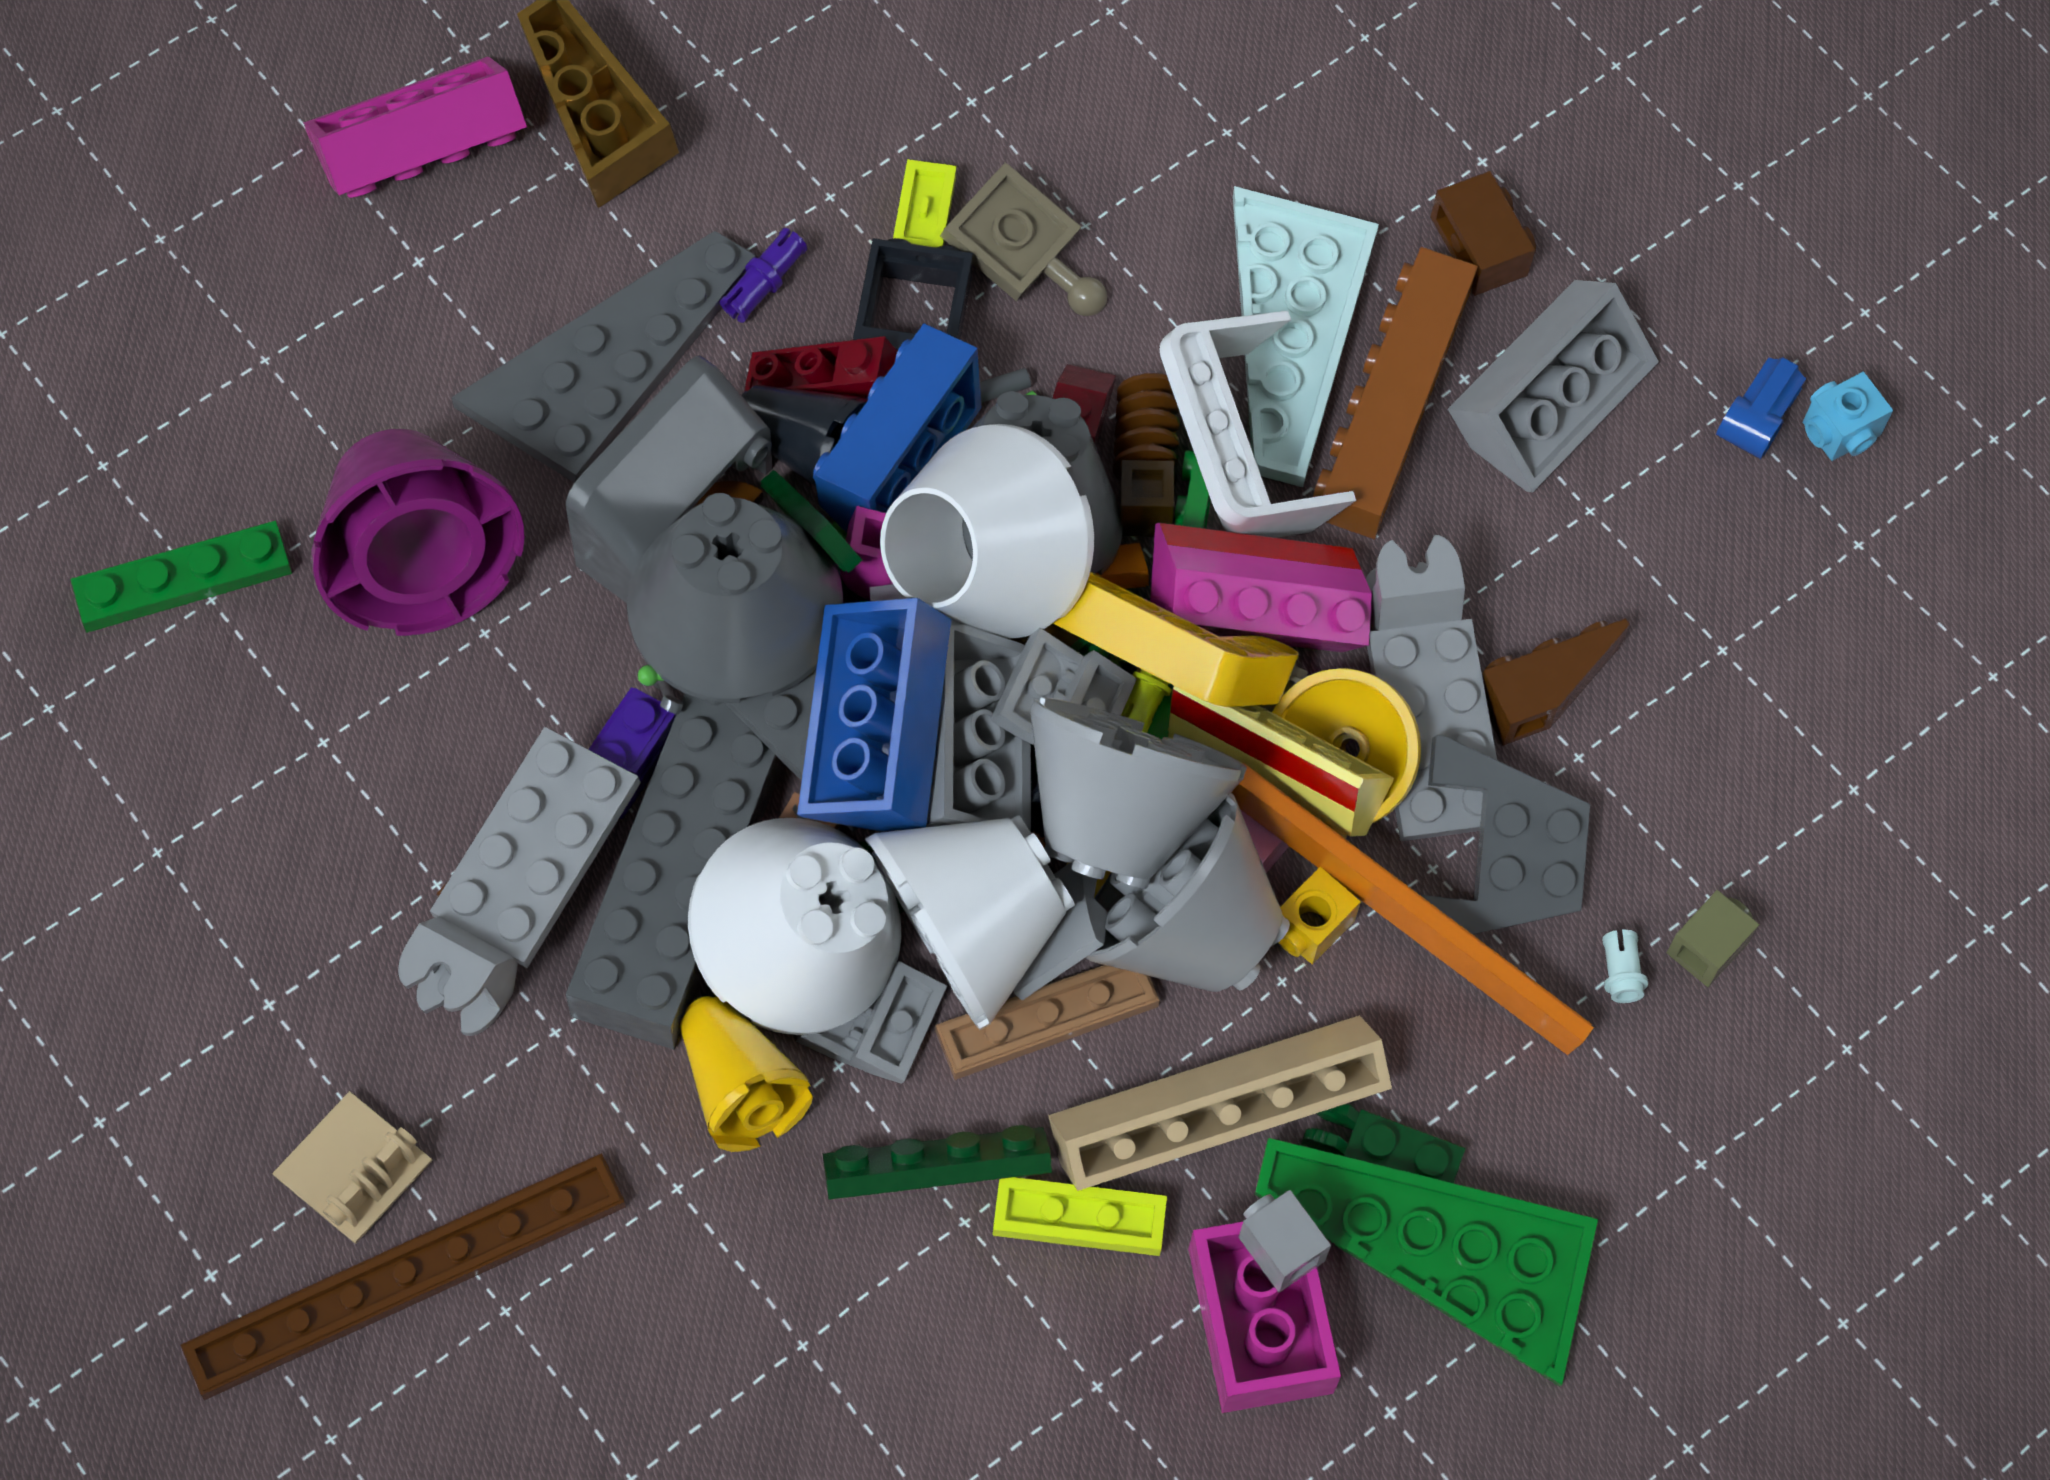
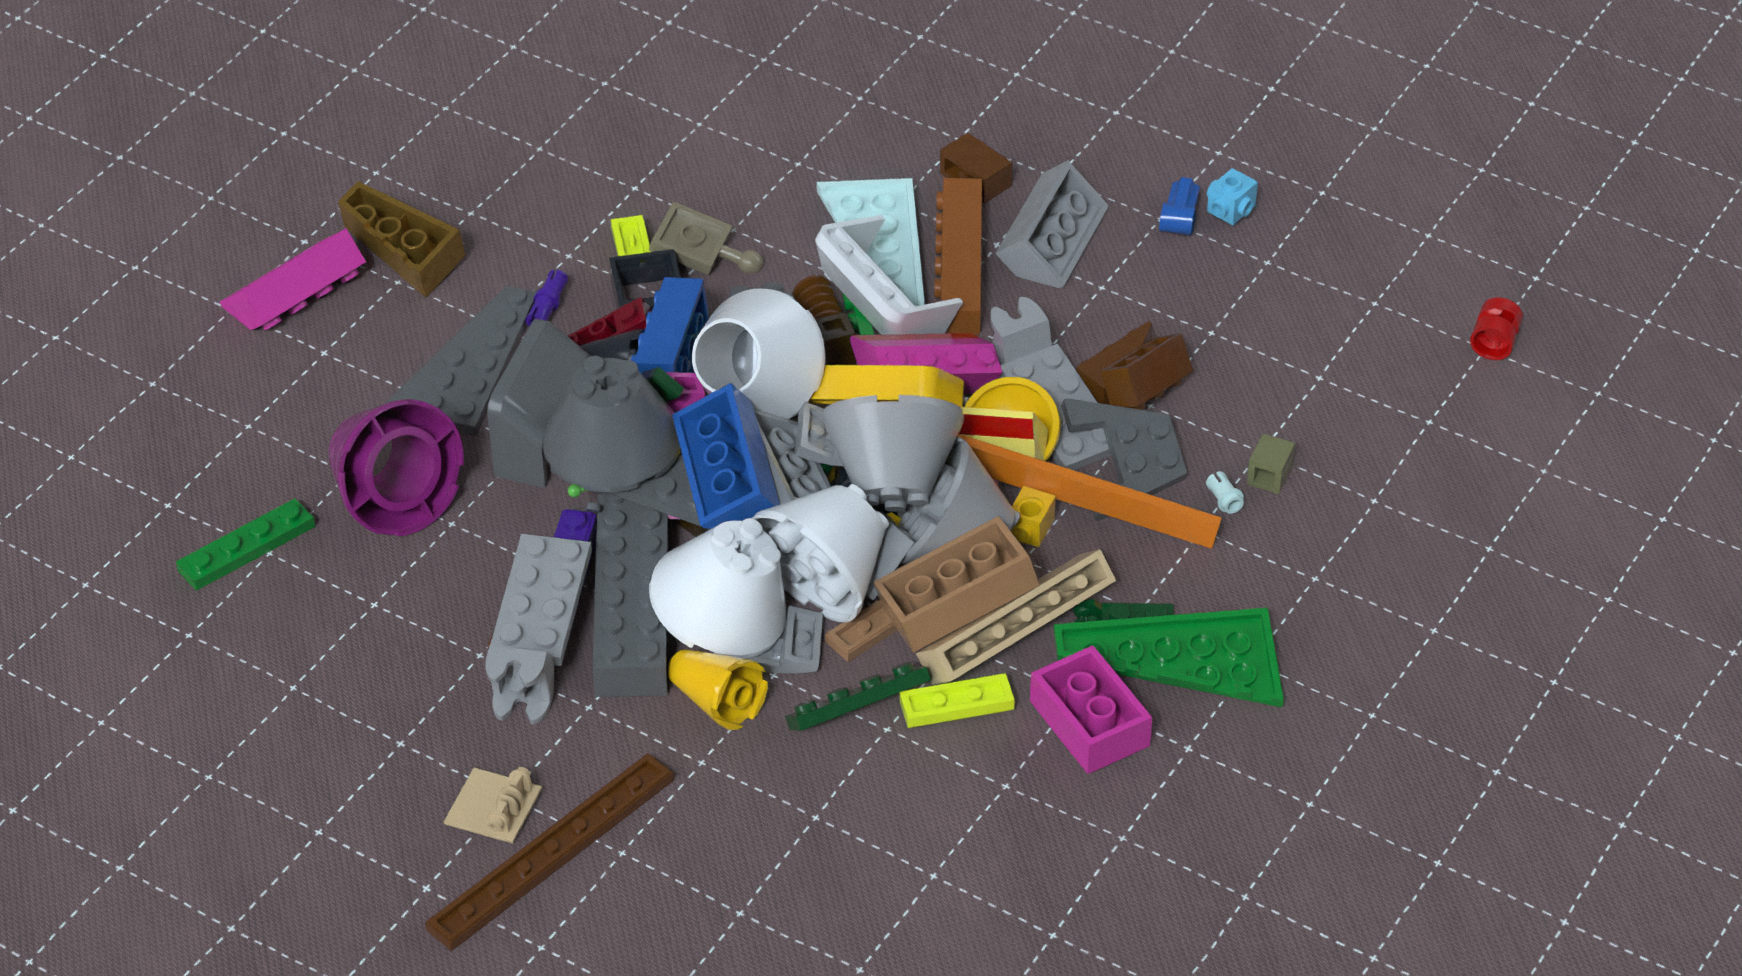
camera: 15 degrees left, 20 degrees down
light grey brick [1238,1190,1331,1292] -> none
none -> medium nougat brick [873,516,1040,653]
none -> reddish brown brick [1100,333,1193,410]

